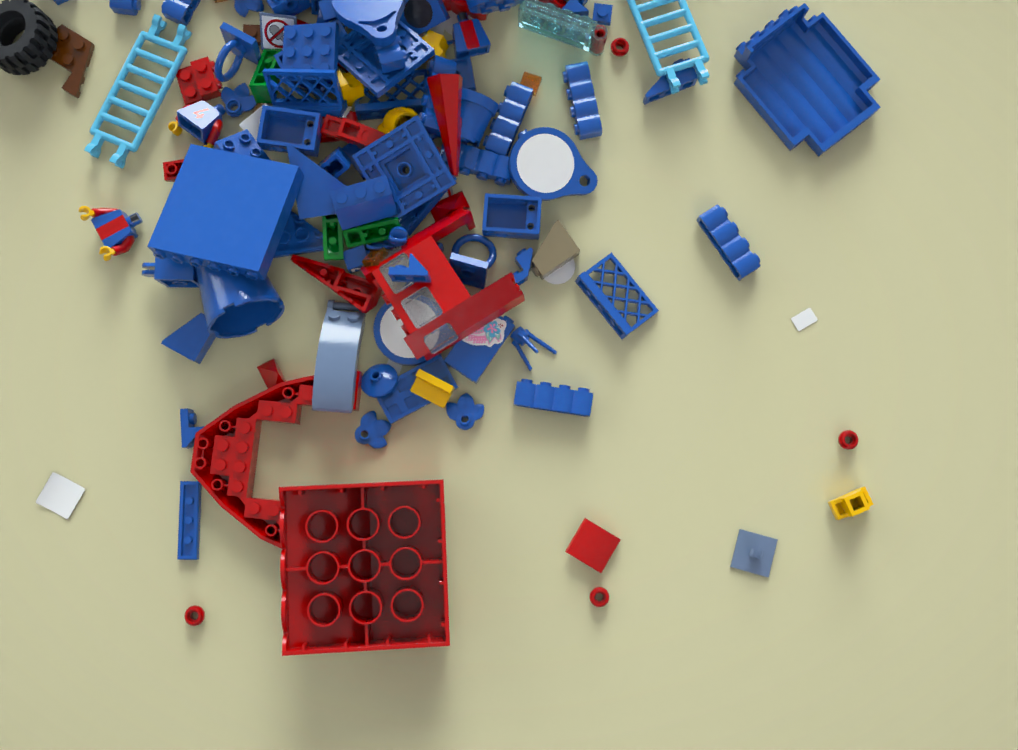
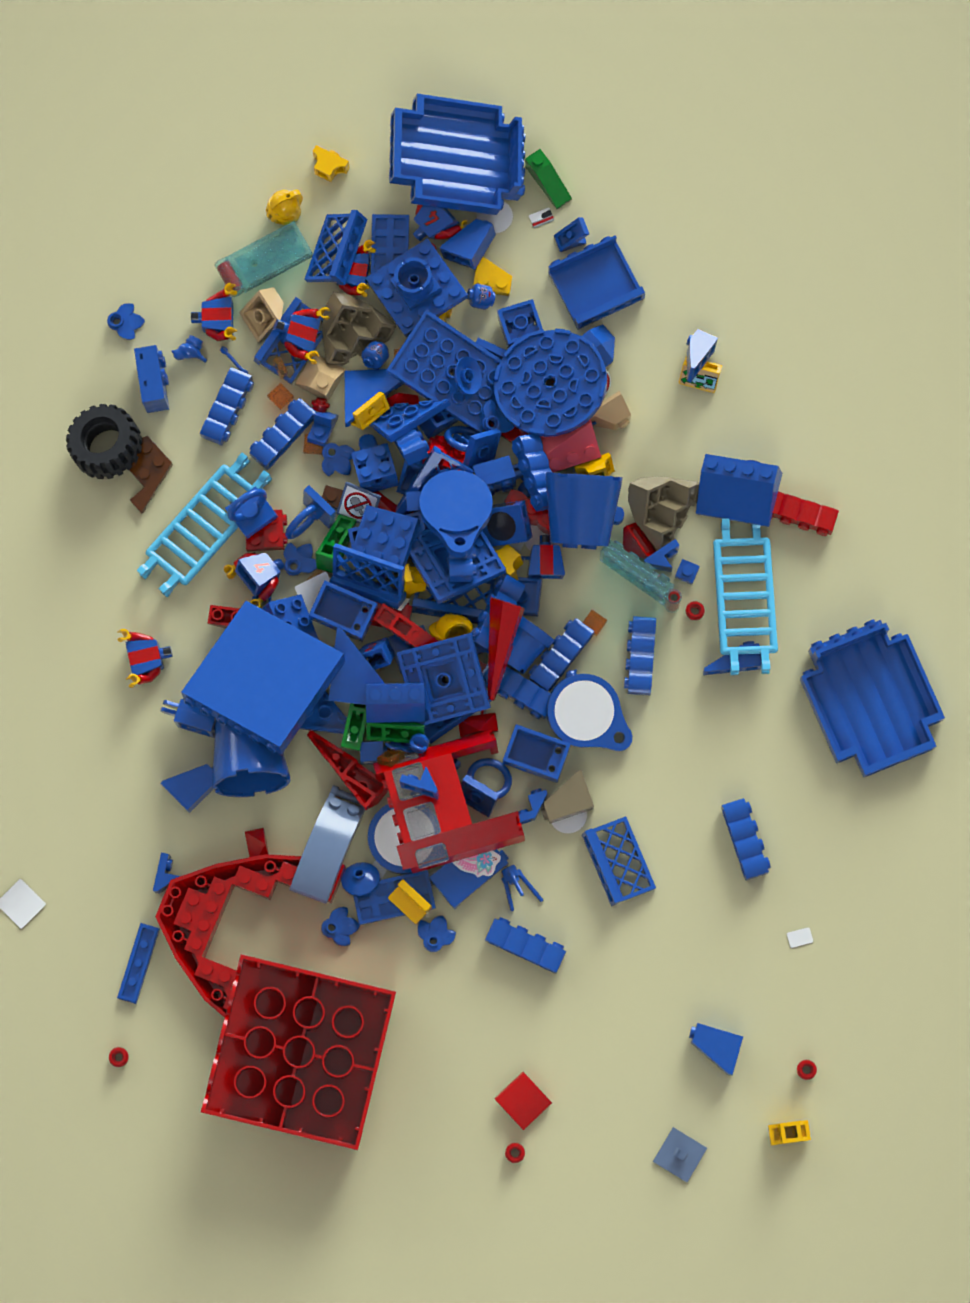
camera: 20 degrees right, 5 degrees down
none -> blue tile [225,486,278,539]
none -> blue slope [689,1023,743,1076]

